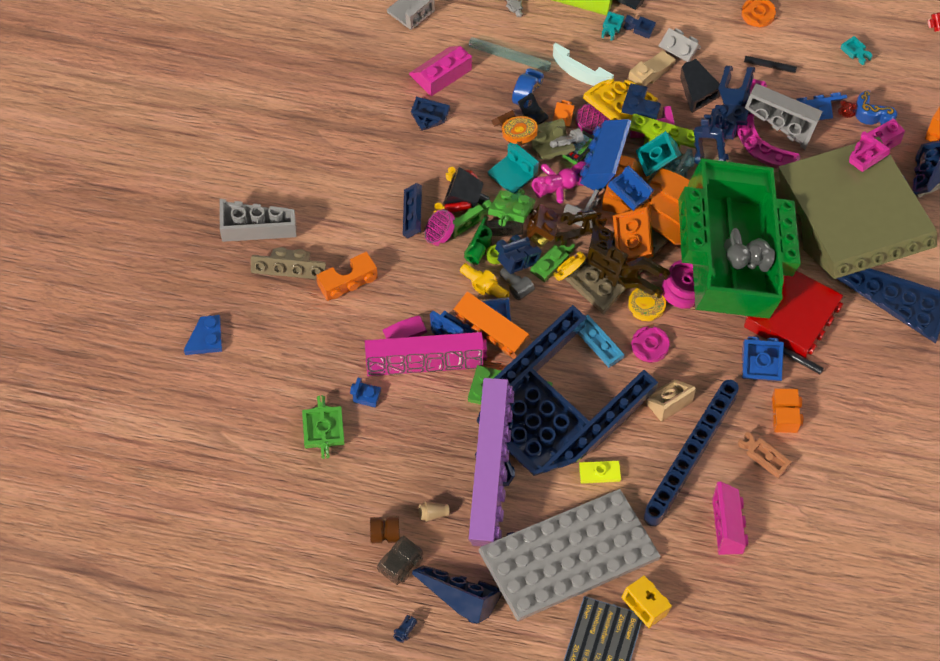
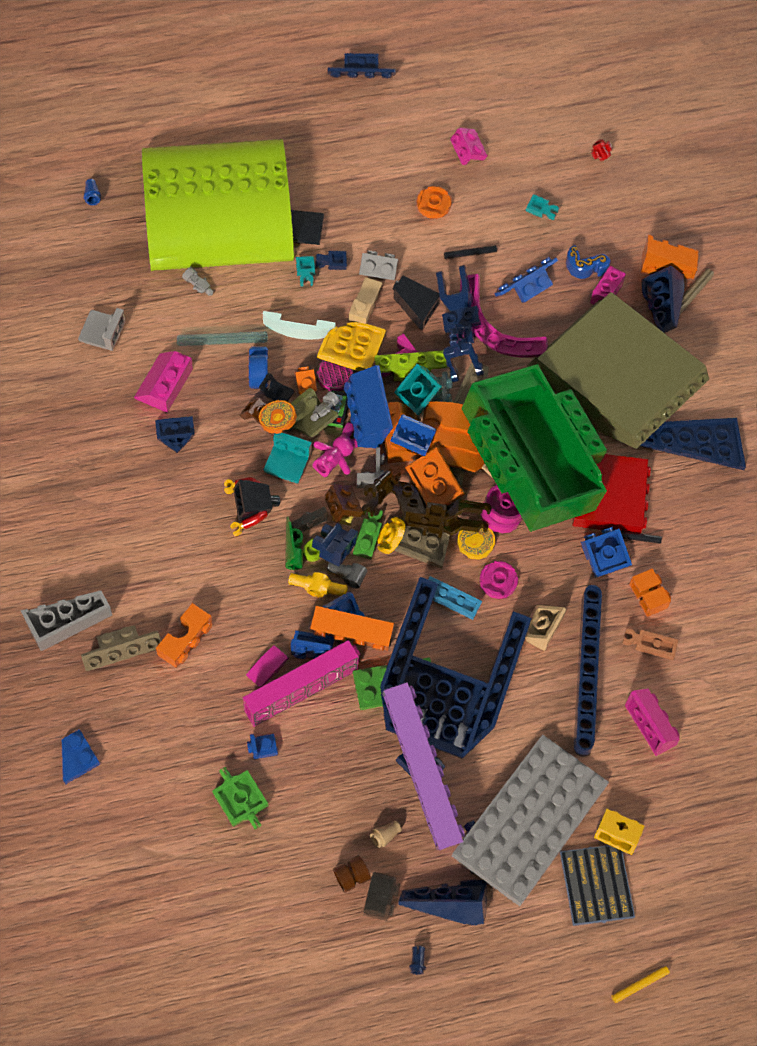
camera: 30 degrees left, 5 degrees up
dark blue plate [403,183,422,238] -> none
tile [424,209,455,246] -> none
bright green plate [452,200,492,238] -> none
bright green plate [488,189,535,226] -> none
neon yellow plate [579,461,621,484] -> none
dark blue plate [621,83,661,120] -> none
dark grey animal [724,228,775,272] -> none
light grey wedge [745,83,823,150] -> none
clear red plate [838,100,858,118] -> none
dark pink wing [849,131,890,172] -> none

